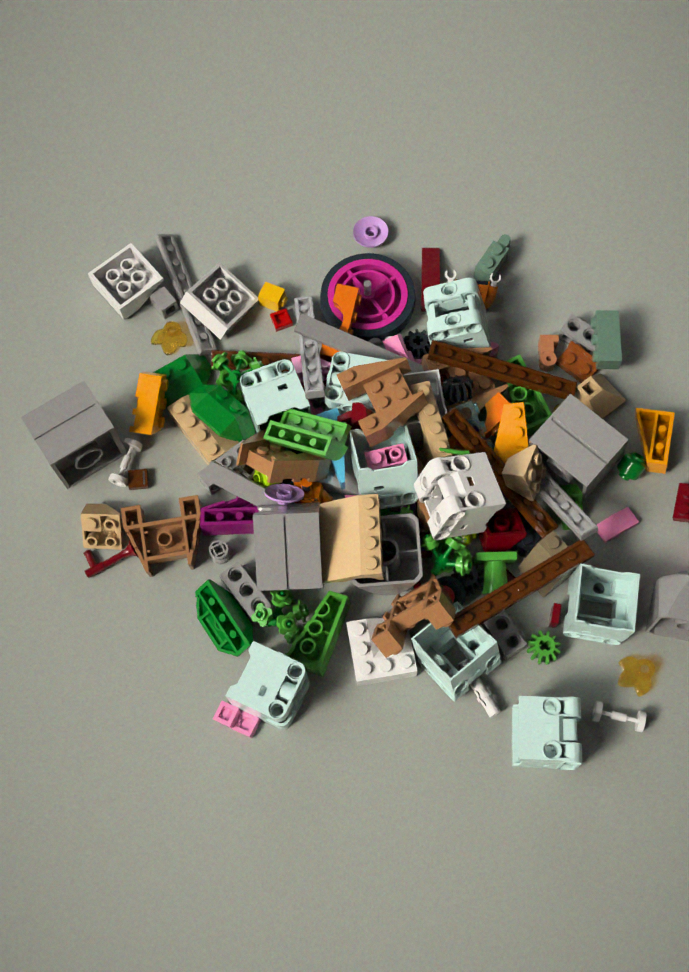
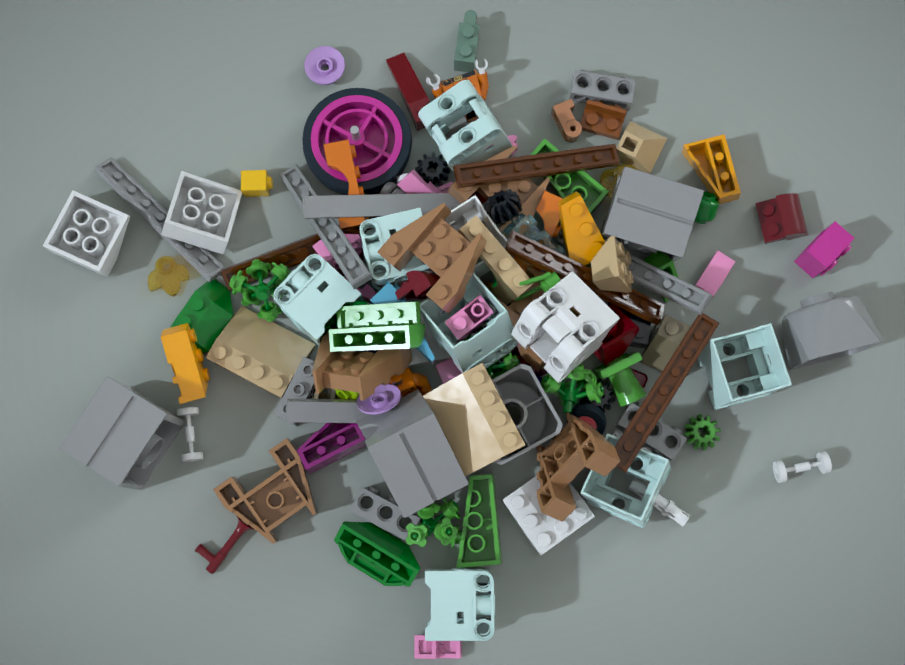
camera: 30 degrees left, 10 degrees up
tan slope [81,503,123,550] -> none
reddish brown tile [128,469,149,490] -> none
light grey brick [149,286,179,319] -> none
green wedge [189,385,256,442] -> none
light grey wheel [209,540,231,564] -> none
red tile [270,308,293,332] -> none
light aqua piece [512,696,582,770] -> none
dark red tile [548,603,562,628] -> none
sand green brick [590,310,622,369] -> none
clear yellow plate [618,657,655,697] -> none

